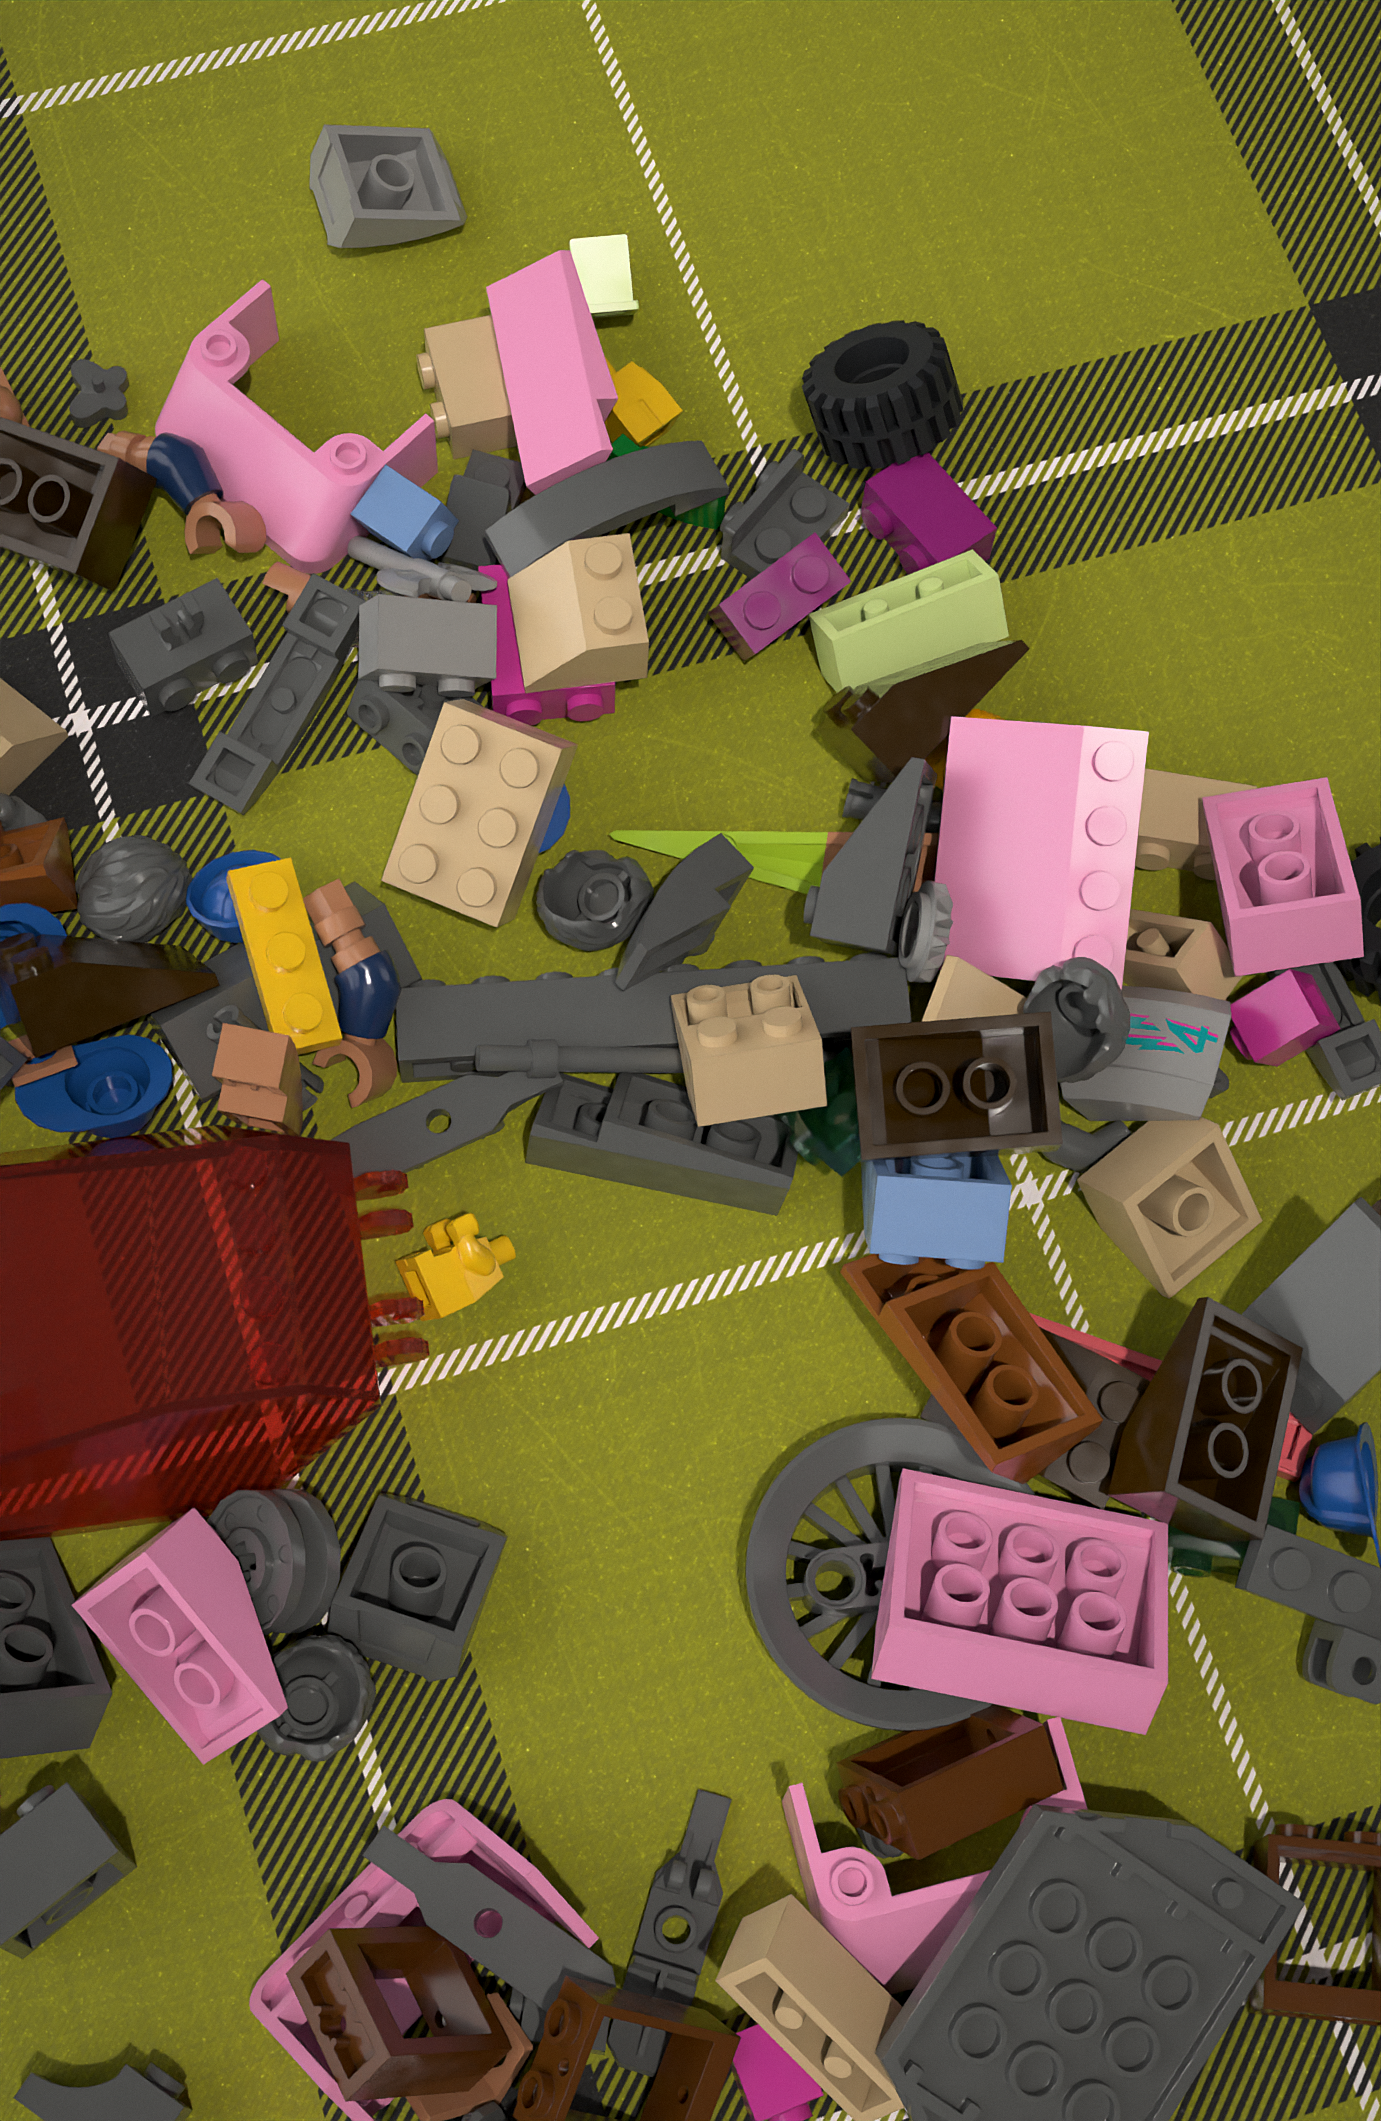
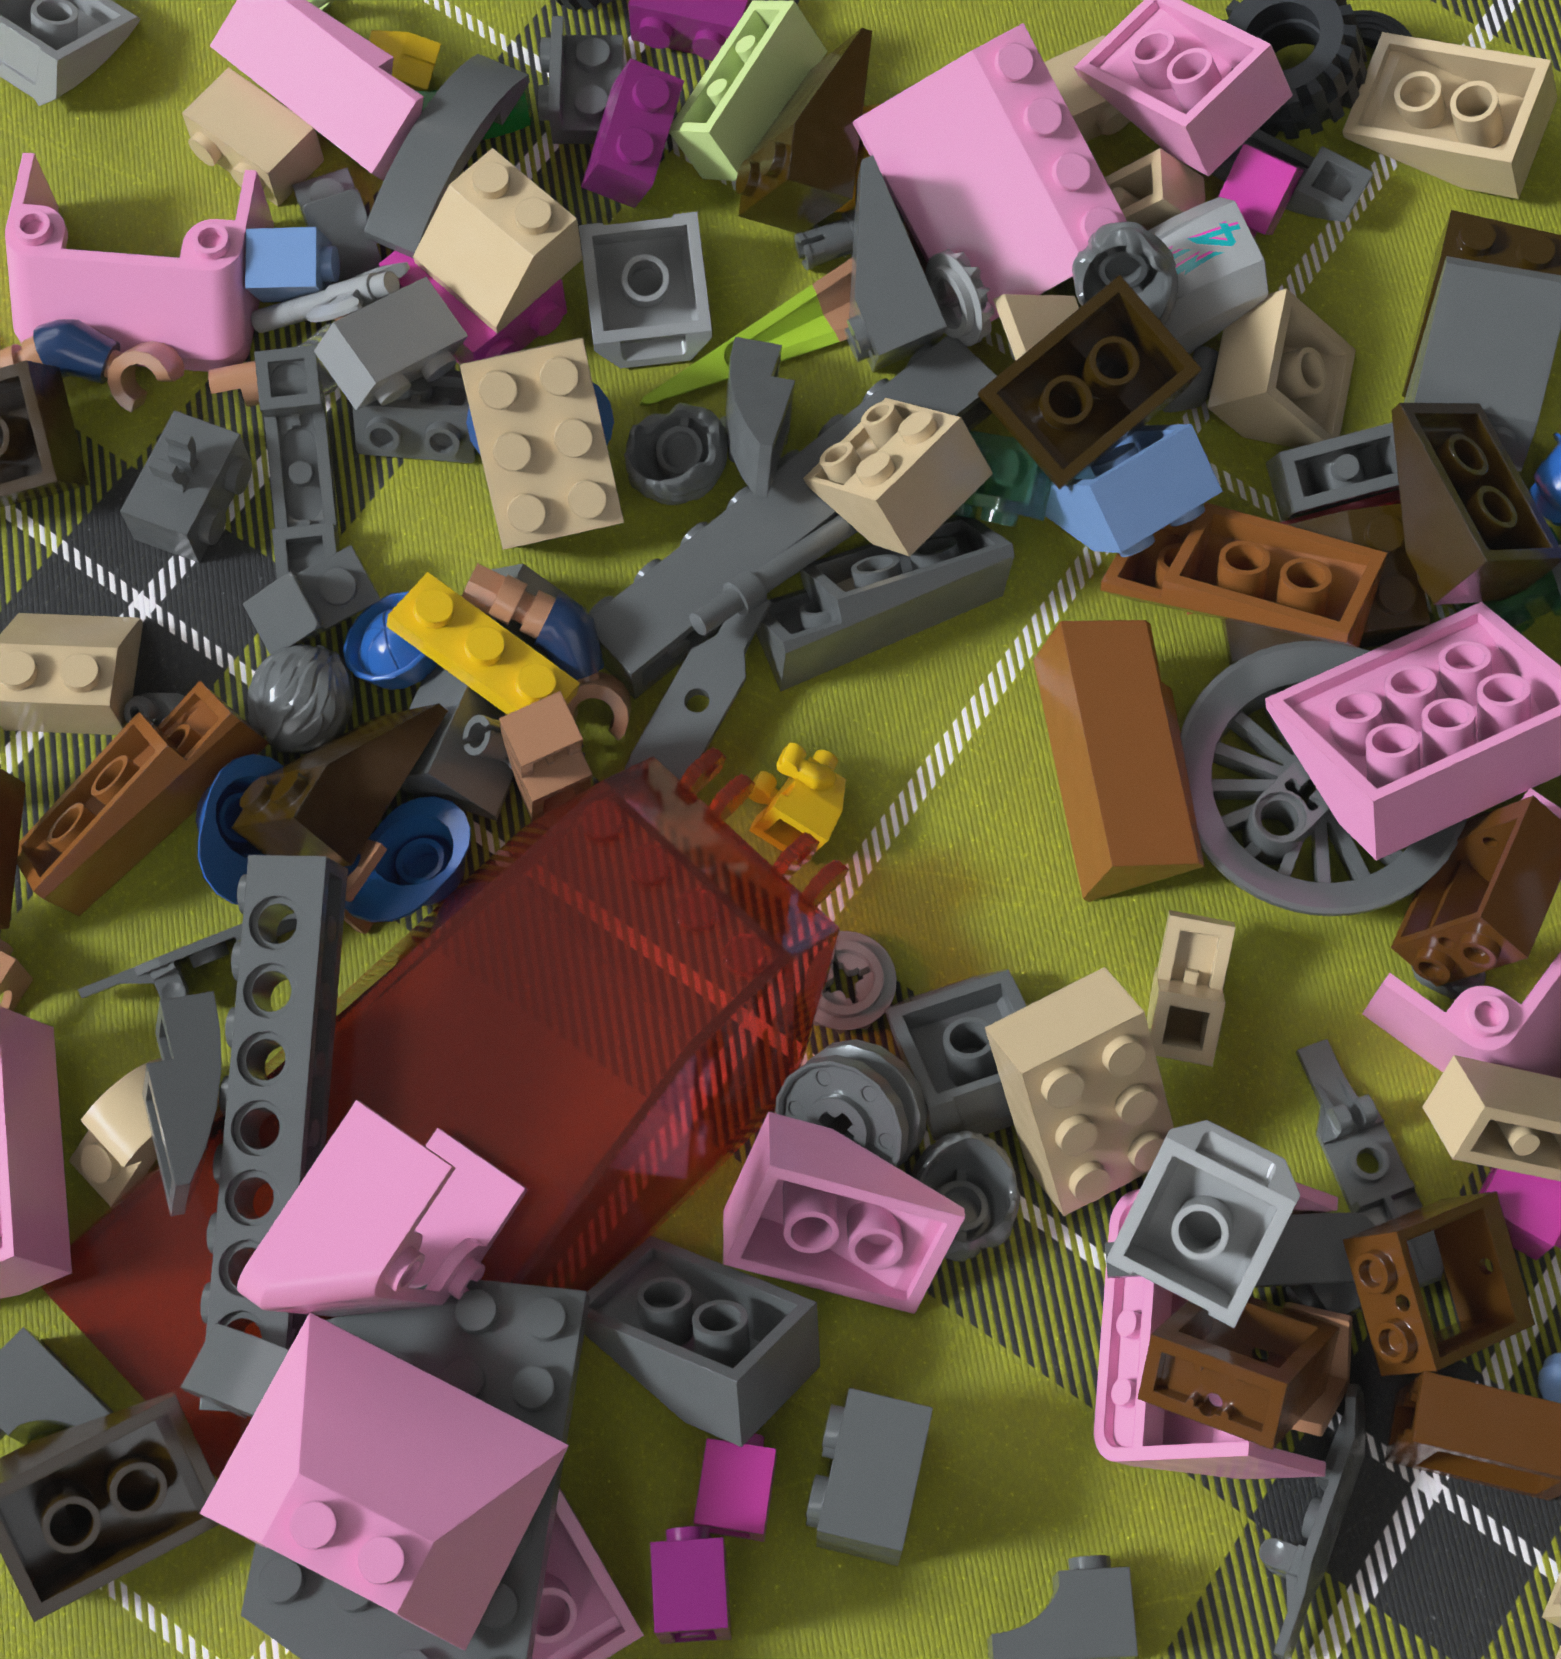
camera: 30 degrees left, 0 degrees up
none -> dark grey slope [243,545,381,654]
none -> light grey slope [579,212,712,369]
none -> light grey gear [793,931,896,1035]
none -> tan brick [985,967,1174,1216]
none -> dark orange slope [1033,620,1205,902]
none -> light grey slope [1105,1120,1300,1328]
none -> tan brick [1147,910,1236,1067]
none -> dark grey brick [1266,422,1399,521]

